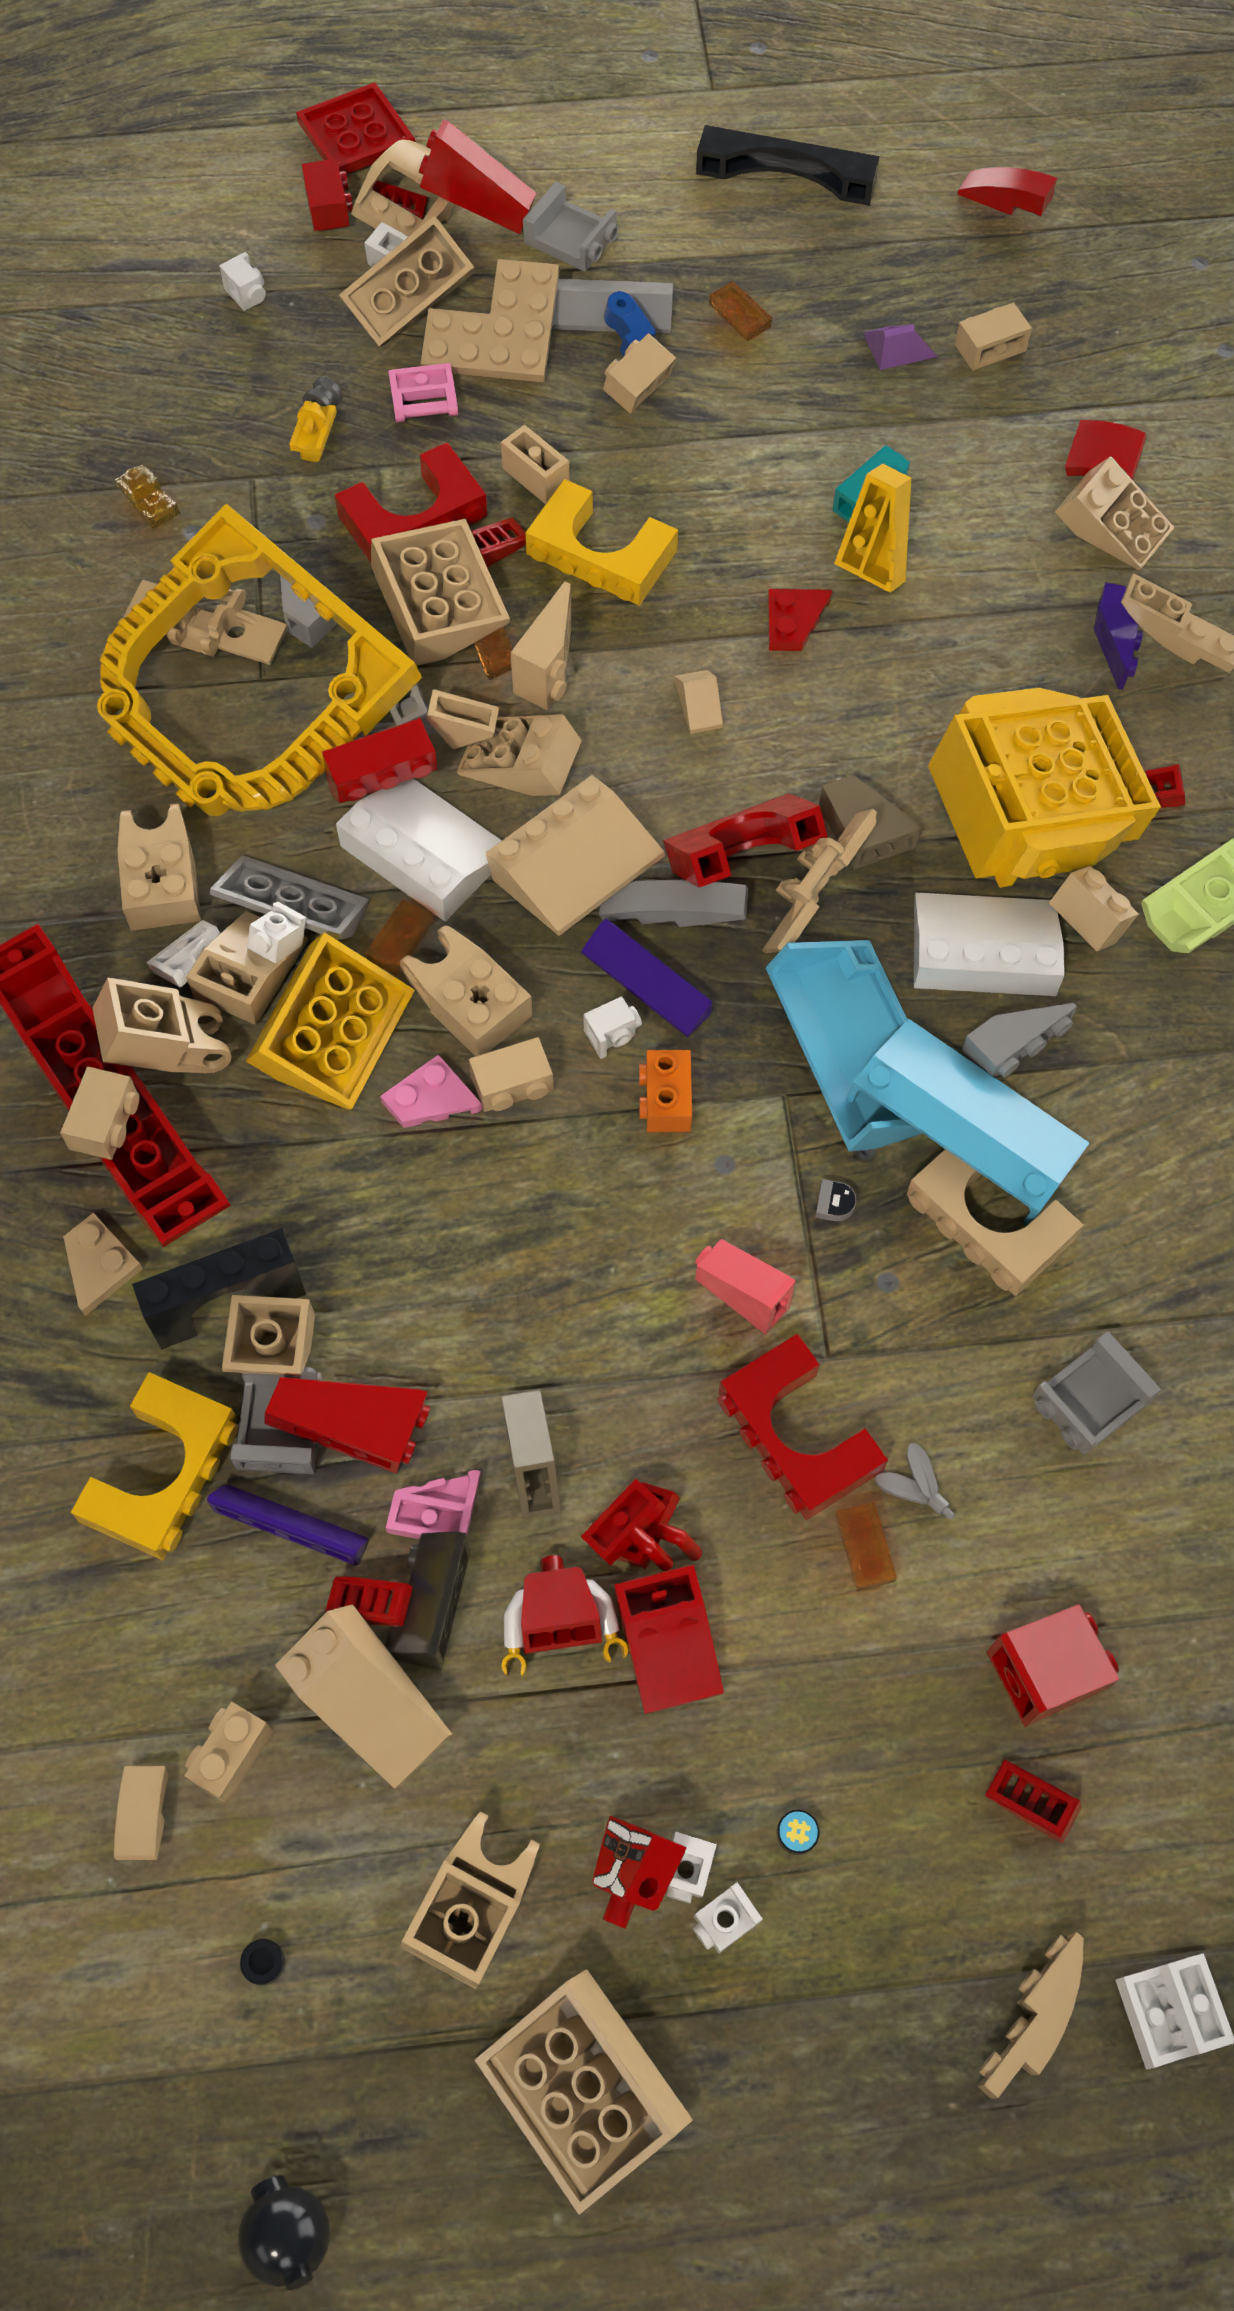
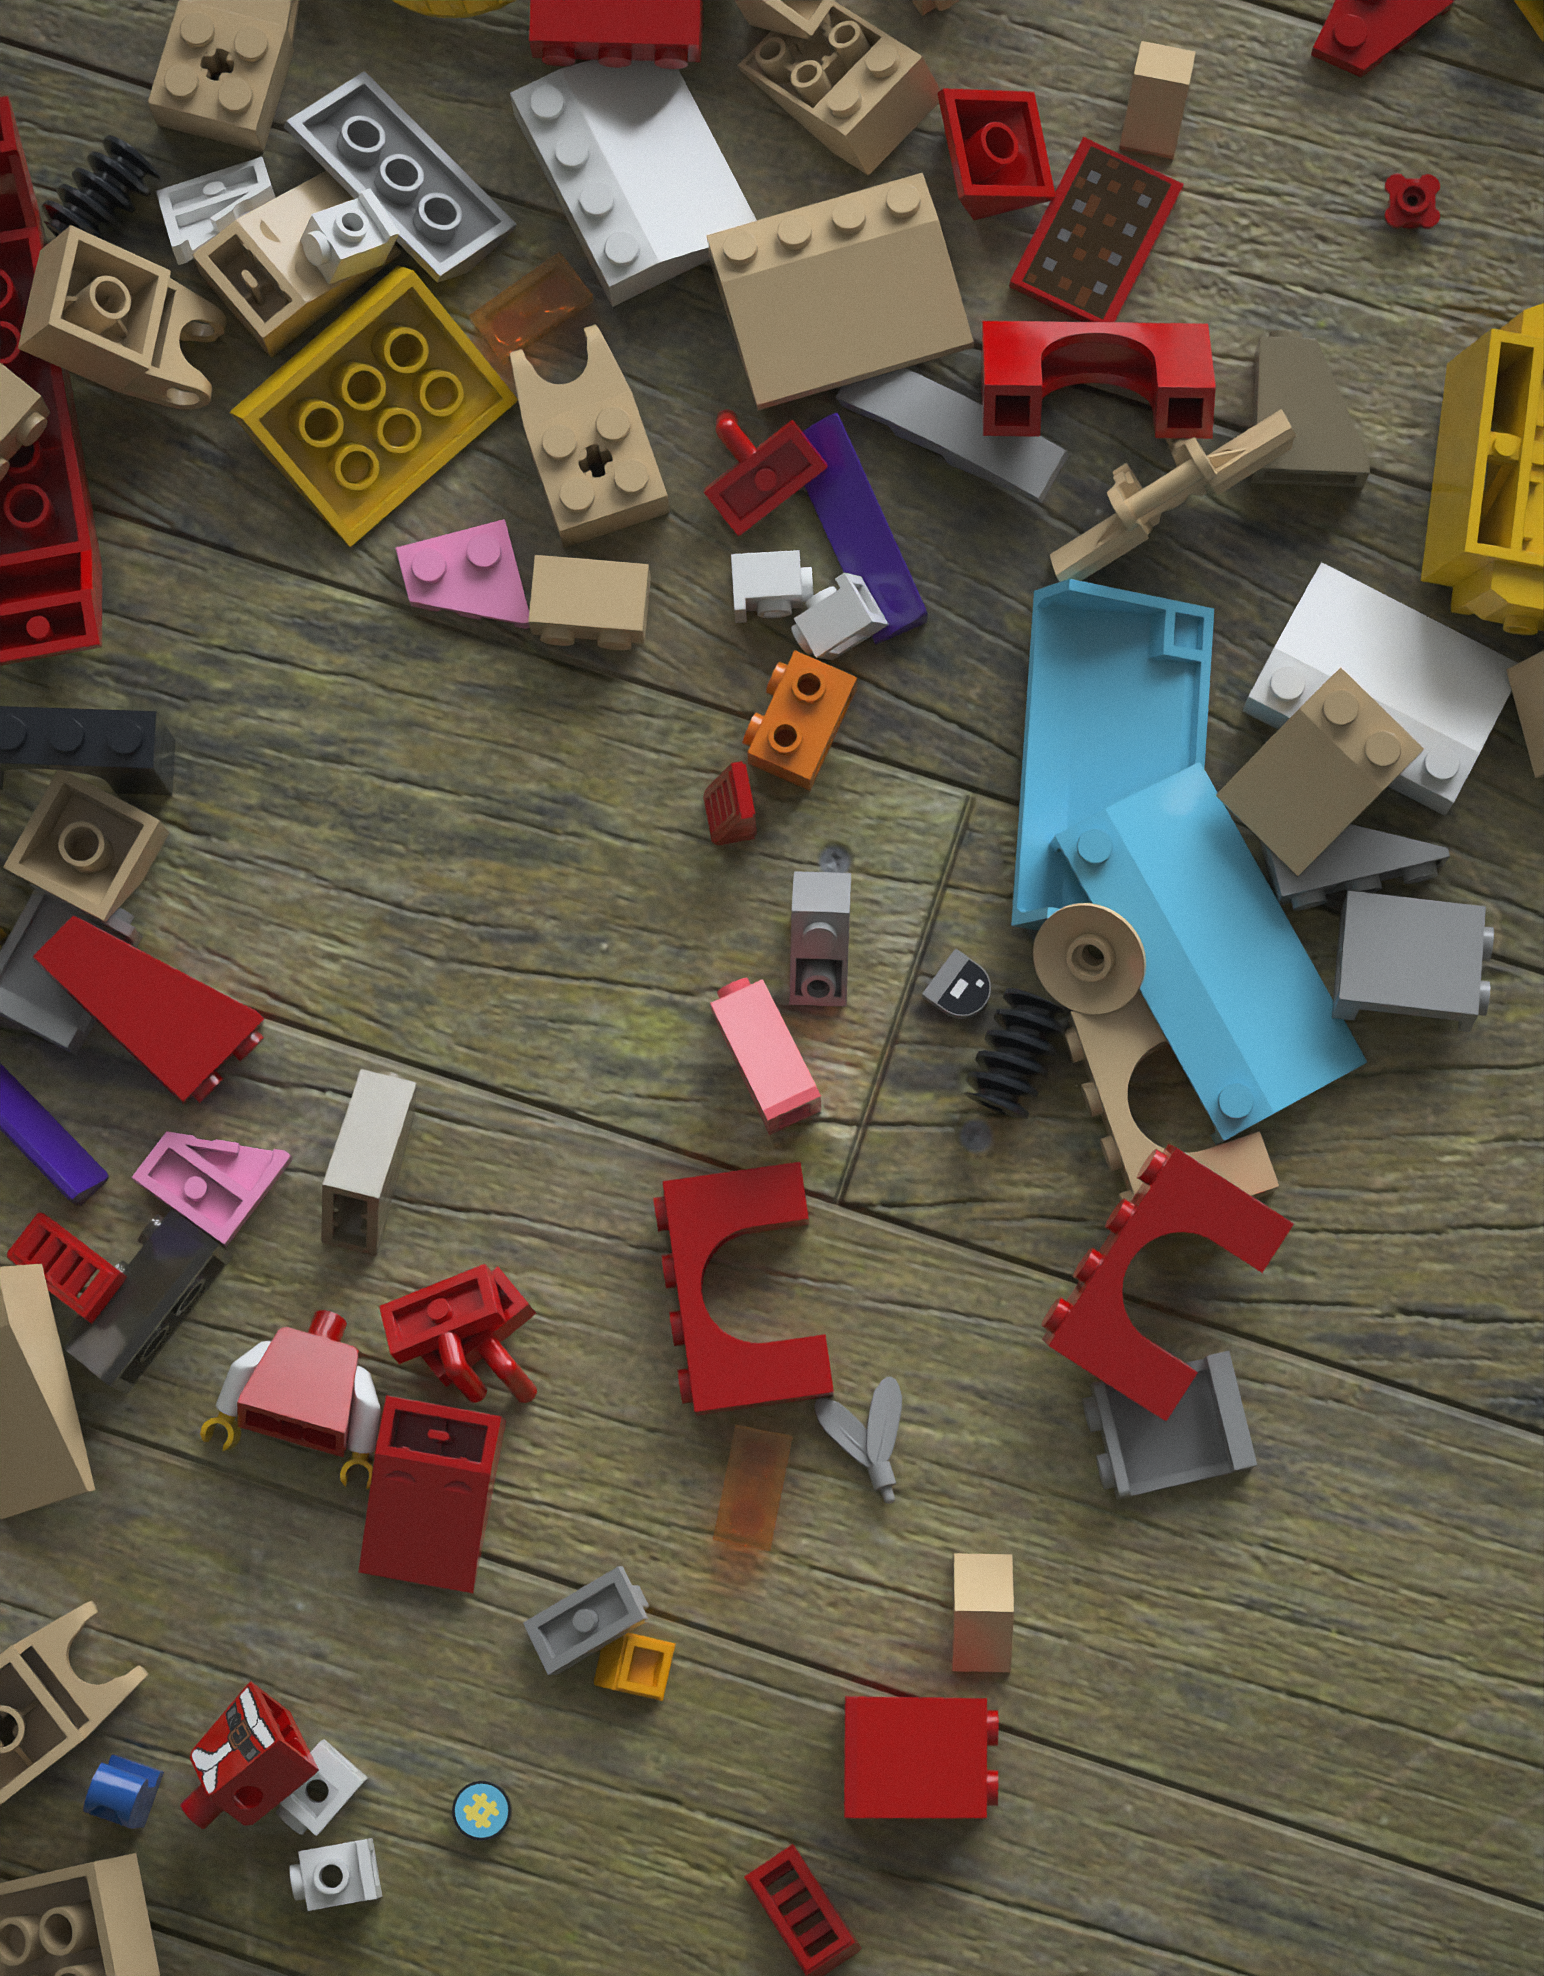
camera: 30 degrees right, 15 degrees up
none -> black piece [41,135,162,241]
none -> blue leg [83,1754,164,1829]
none -> light grey plate [523,1566,649,1675]
none -> light orange slope [594,1632,676,1701]
none -> red plate [703,409,828,537]
none -> red slope [703,761,757,845]
none -> light grey slope [789,871,851,1007]
none -> white brick [792,573,889,660]
none -> red slope [937,88,1056,221]
none -> tan slope [952,1553,1014,1673]
none -> black piece [964,988,1067,1119]
none -> tile [1009,136,1184,322]
none -> tan dish [1033,903,1146,1015]
none -> red arch [1041,1143,1294,1421]
none -> tan slope [1216,667,1424,877]
none -> light grey panel [1332,891,1494,1032]
none -> red plate [1384,173,1440,229]

